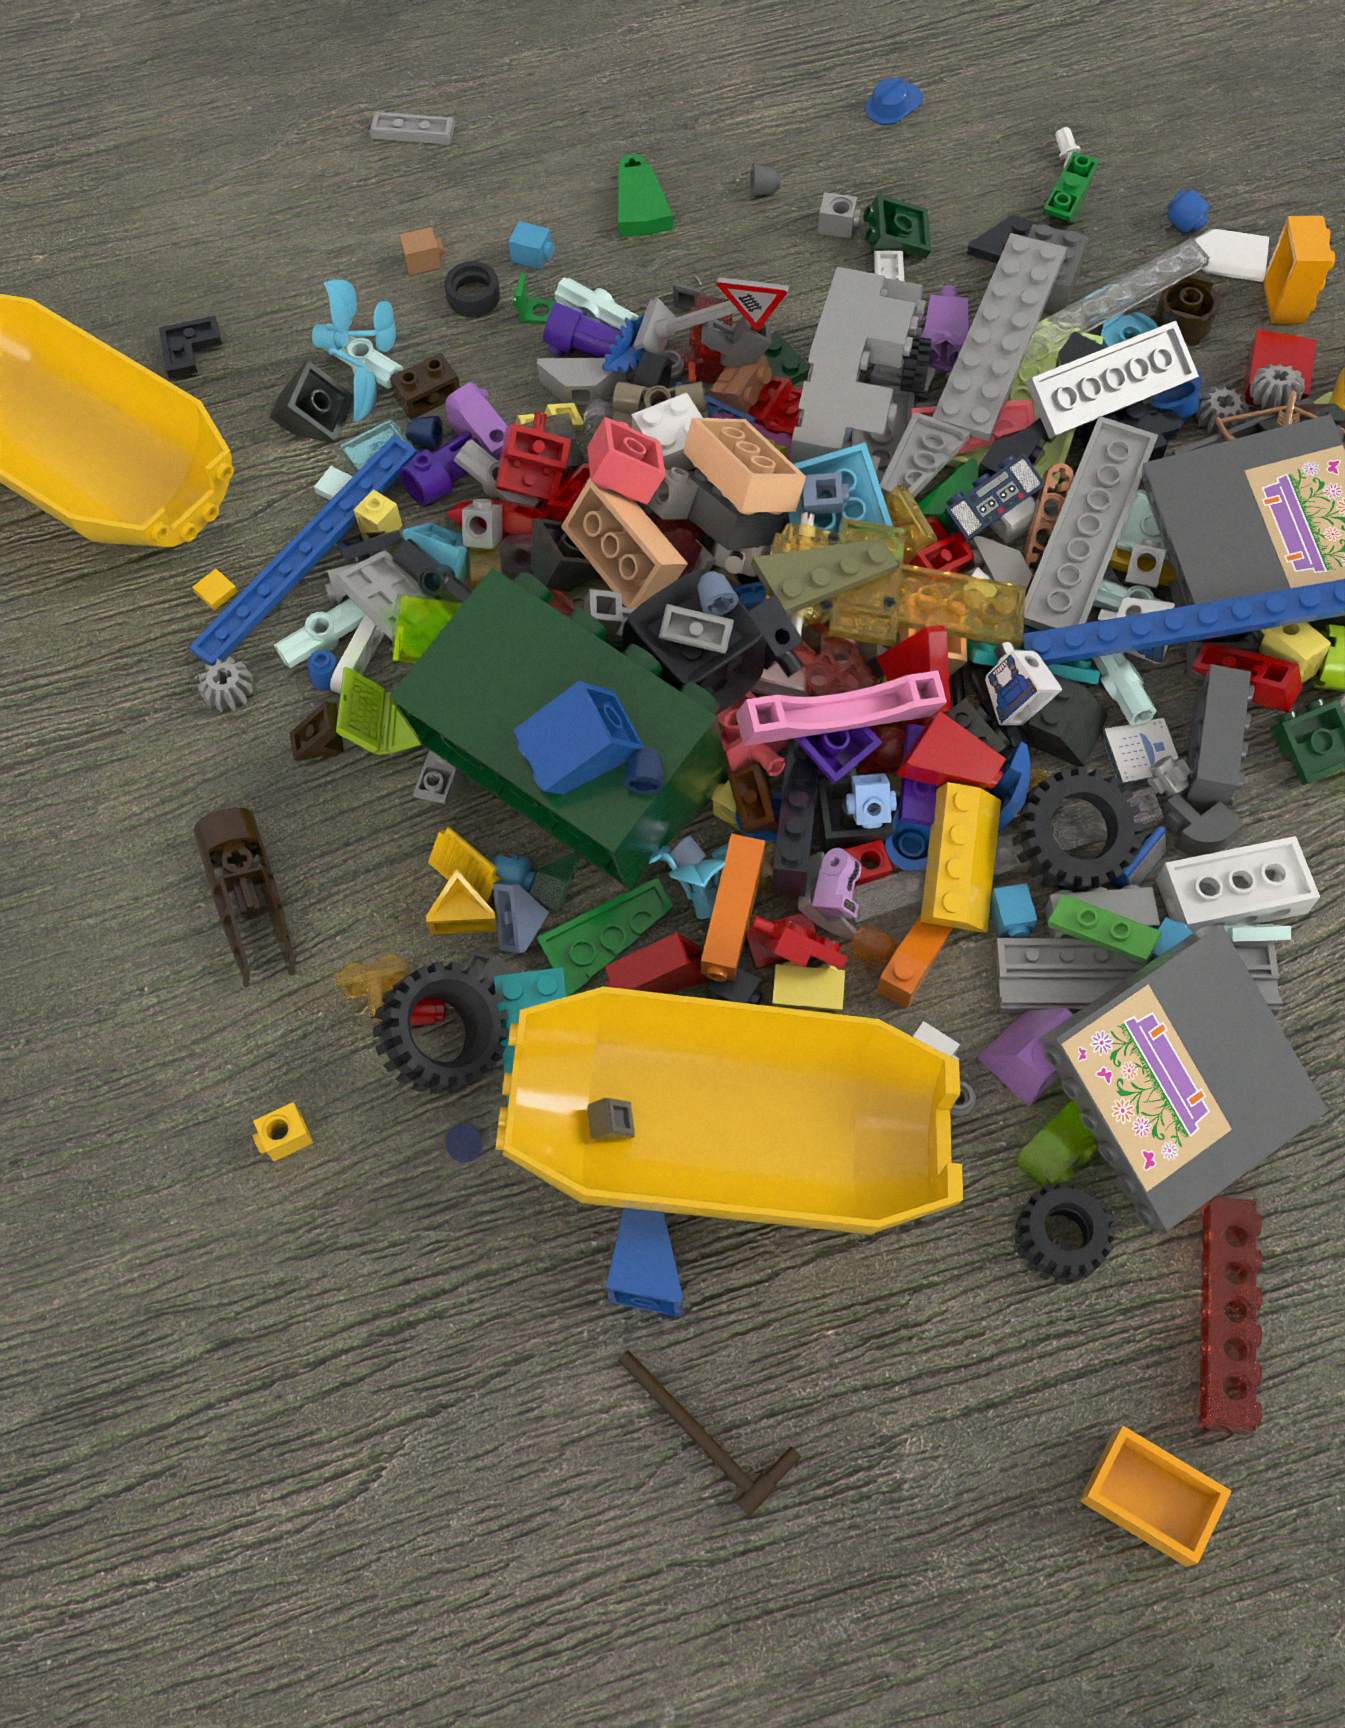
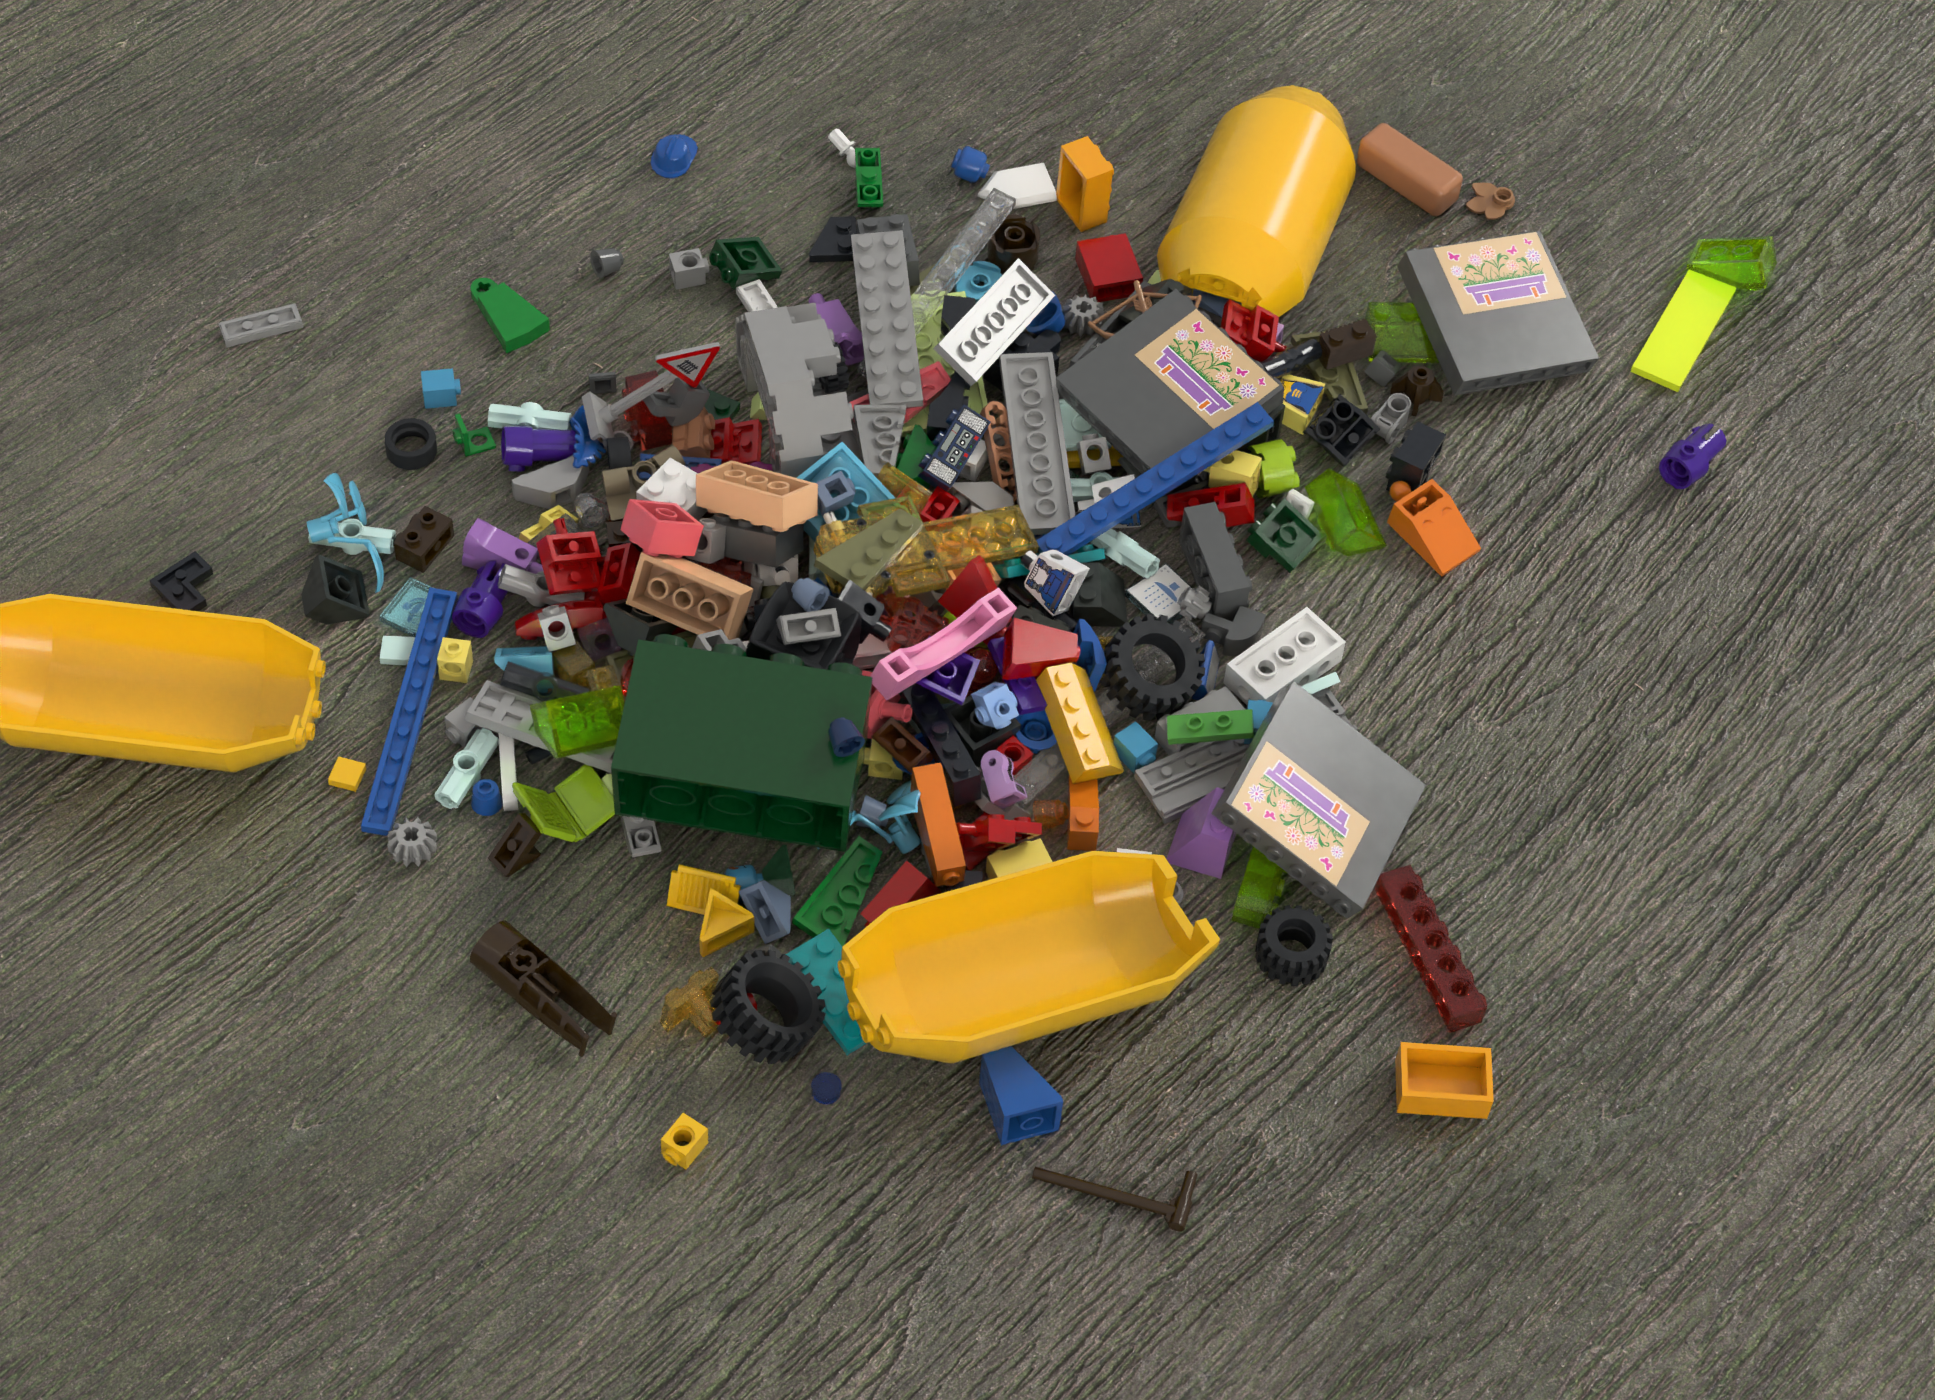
camera: 35 degrees left, 10 degrees down
black wing [336,530,402,563] -> none
medium nougat brick [399,227,444,275] -> none
dark blue hat [406,416,443,449] -> none
blue slope [513,681,645,795] -> none
dark grey slope [587,1097,635,1140] -> none
light grey gear [1250,363,1305,412] -> none

